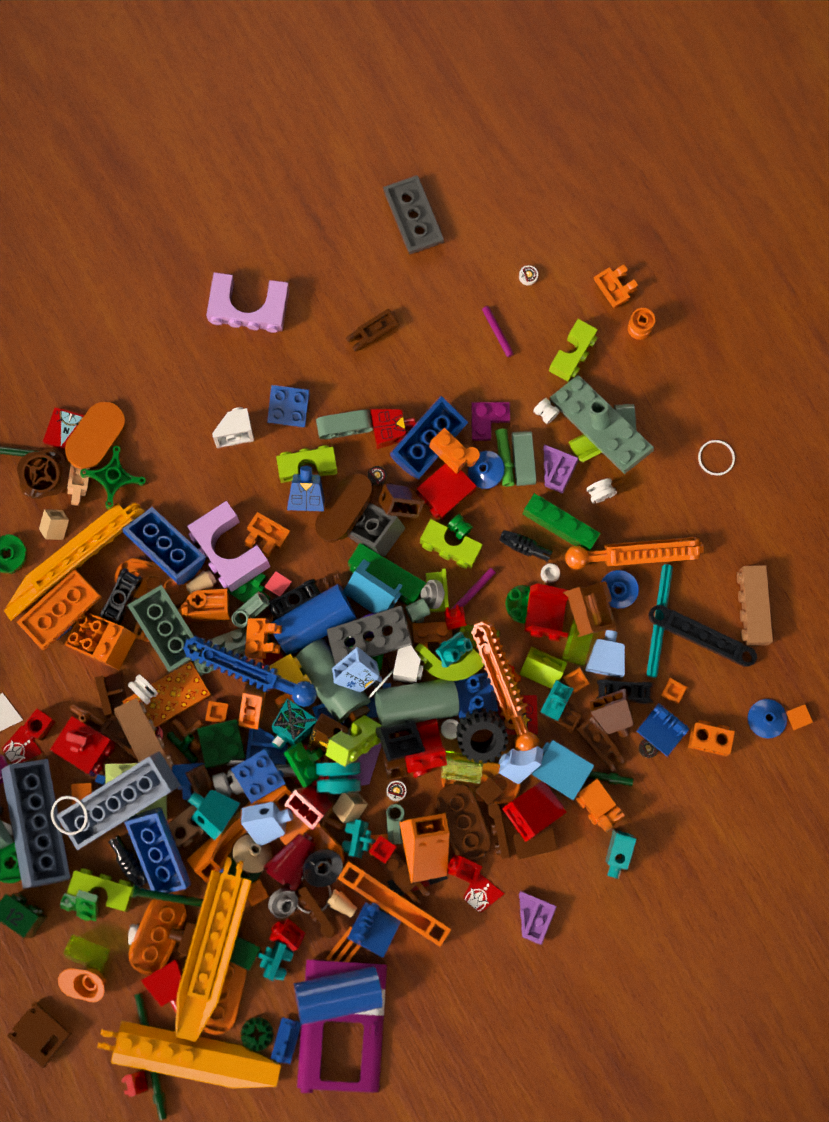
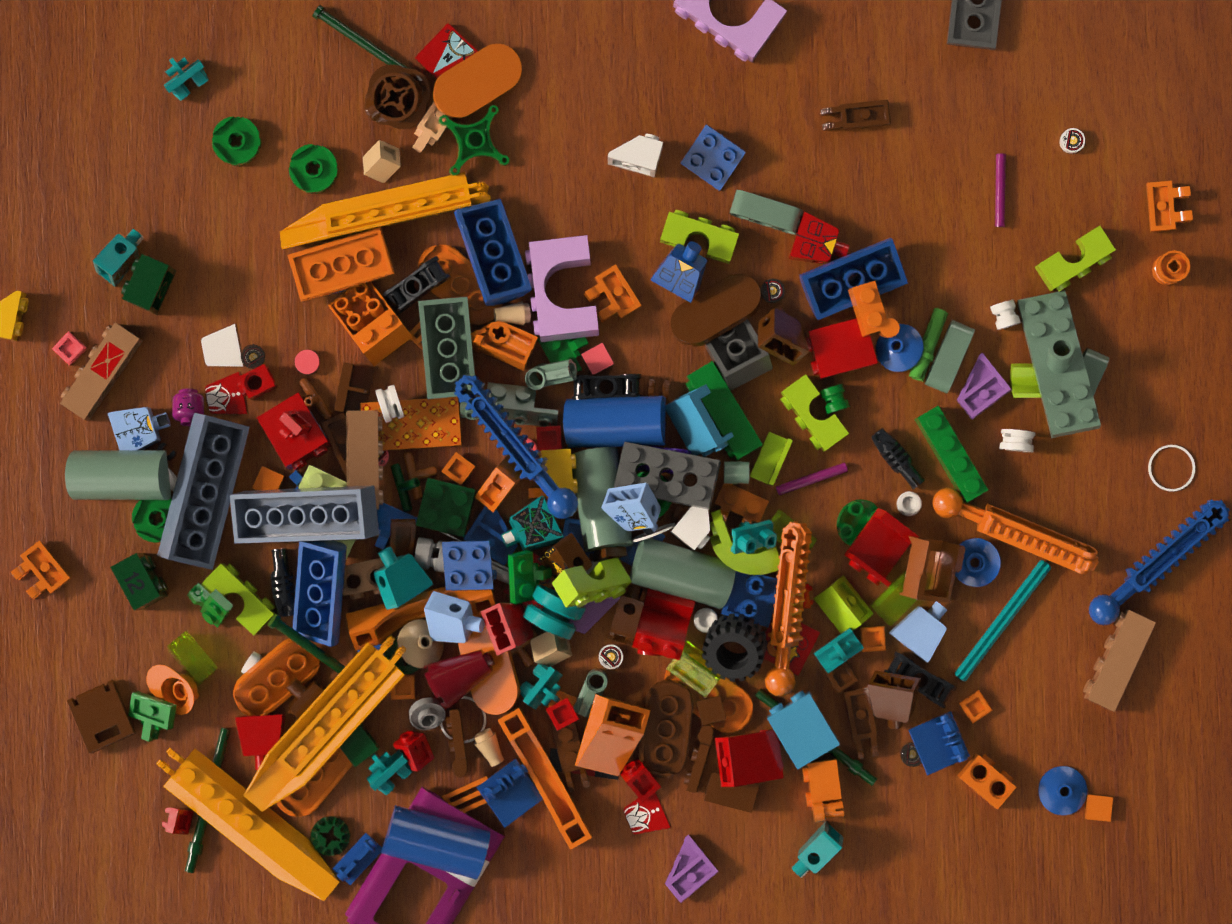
camera: 30 degrees right, 10 degrees up
white piece [51,796,88,835] -> none
orange plate [245,618,282,659] -> none
black dish [303,849,343,887] -> none
black plate [376,719,425,762] -> none
light grey plate [421,580,445,609] -> none
red tile [444,605,467,630] -> none
magenta plate [471,402,510,441] -> none
light blue arch [499,746,544,784] -> none
black plate [648,605,757,667] -> none
none -> green hinge [128,691,177,742]
none -> clear smoke tile [241,344,266,370]
none -> coral tile [295,350,320,375]
none -> blue gear [1089,500,1230,626]

